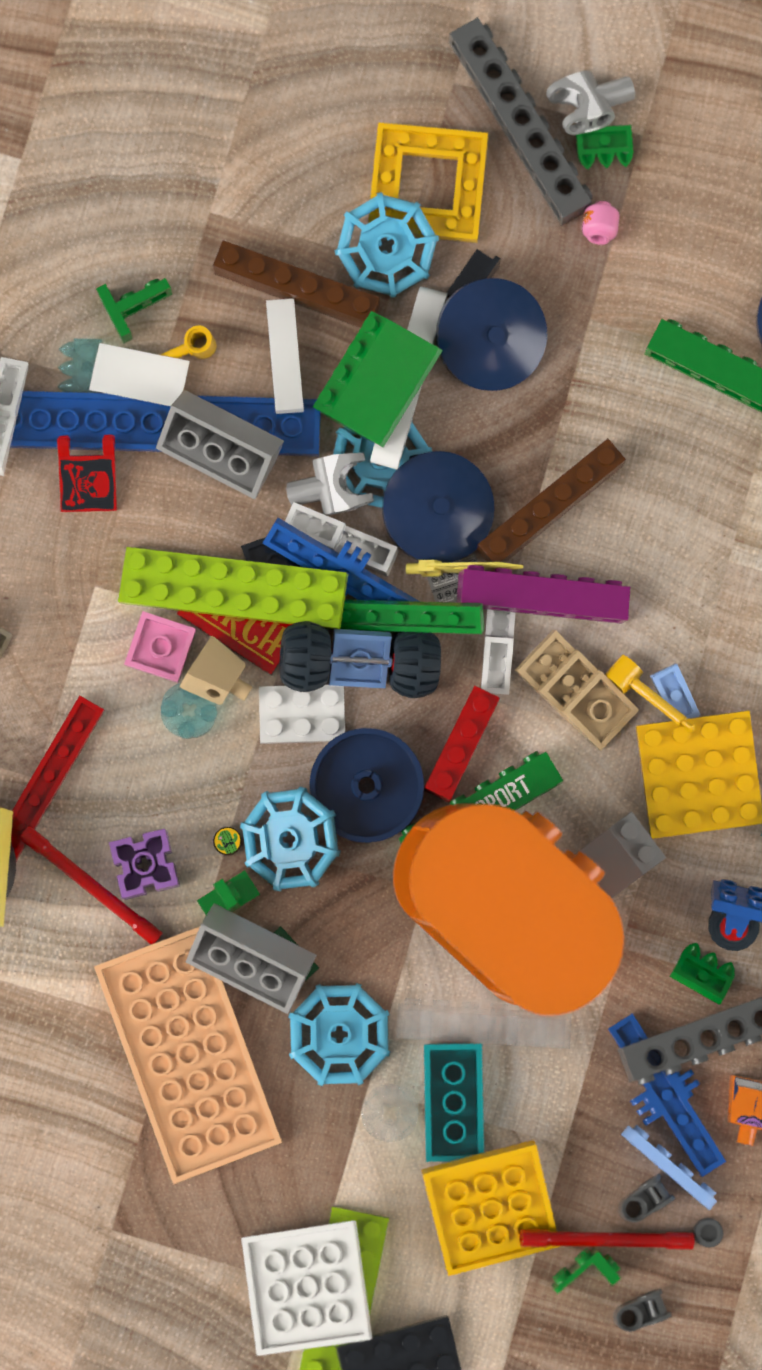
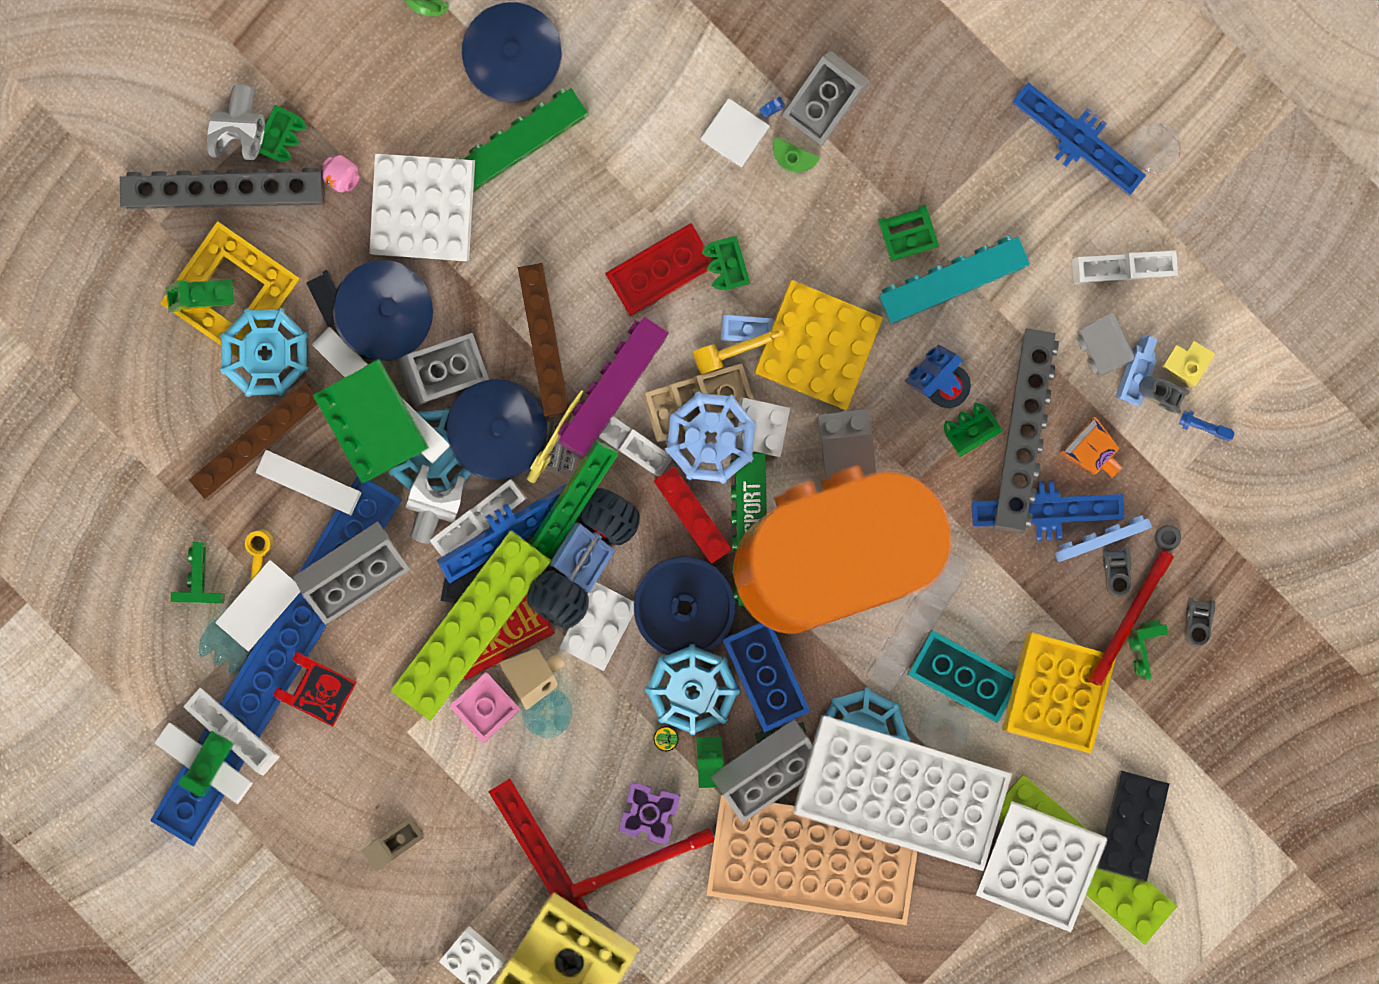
camera: 60 degrees left, 5 degrees up
none -> green bracket [166,279,235,313]
none -> white plate [369,154,475,261]
none -> light grey slope [396,333,489,407]
none -> red tile [605,223,713,317]
none -> light blue plate [665,391,757,484]
none -> green plate [702,236,751,291]
none -> blue brick [723,623,810,732]
none -> white plate [735,398,790,457]
none -> white plate [793,716,1012,871]

